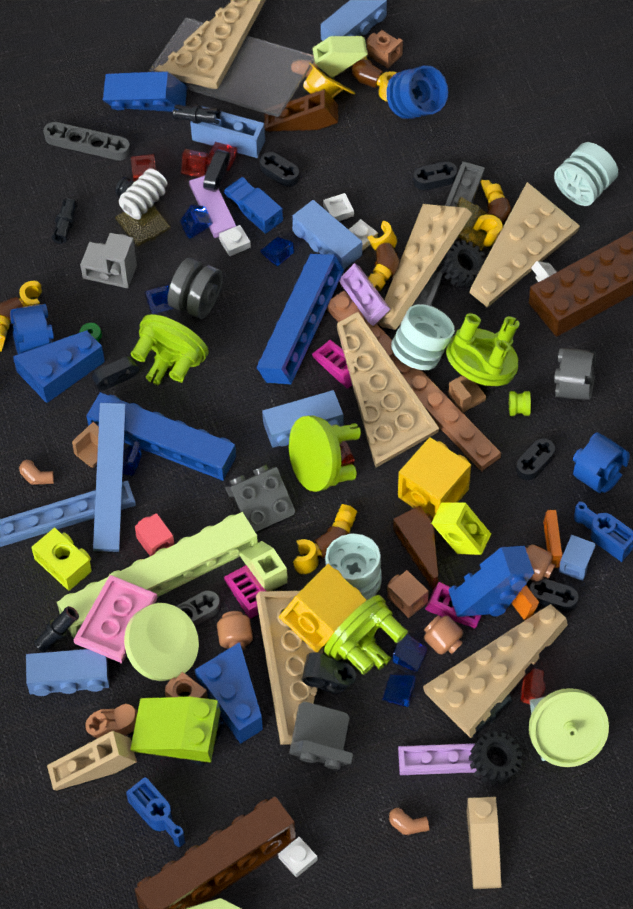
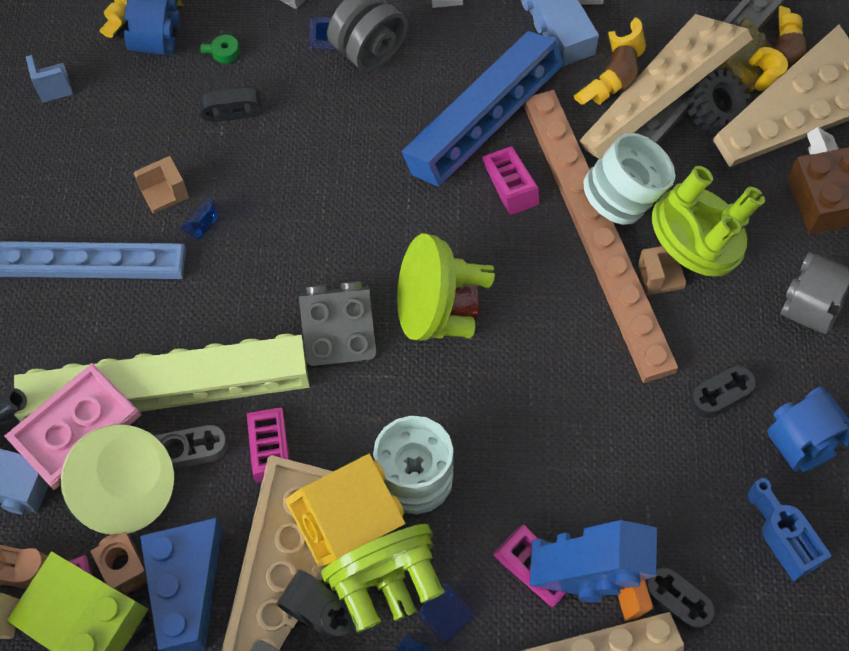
camera: 20 degrees right, 5 degrees up
blue wedge [13,331,105,403] -> none
nougat arm [19,460,54,485] -> none
neon yellow brick [32,528,92,591] -> none
blue brick [86,392,236,481] -> none
medium blue tile [93,403,125,552] -> none
lime piece [131,314,208,385] -> none
coral brick [135,513,174,556] -> none
nougat head [217,611,253,651] -> none
yellowish green slope [239,541,287,591] -> none
clear blue slope [260,237,294,266] -> none
medium blue brick [262,390,343,448] -> none
yellow piece [293,504,357,574] -> none
tan wing [337,312,439,468] -> none
lavender tile [339,263,390,326] -> none
white plate [349,219,378,251] -> none
nougat brick [388,570,428,618] -> none
reddish brown slope [393,506,438,590] -> none
yellow brick [398,437,471,519] -> none
nougat head [424,615,463,655] -> none
neon yellow brick [431,503,491,555] -> none
lime wheel [509,391,531,416] -> none
nougat head [525,544,555,582] -> none
orange tile [543,510,562,568] -> none
medium blue panel [559,535,595,581] -> none

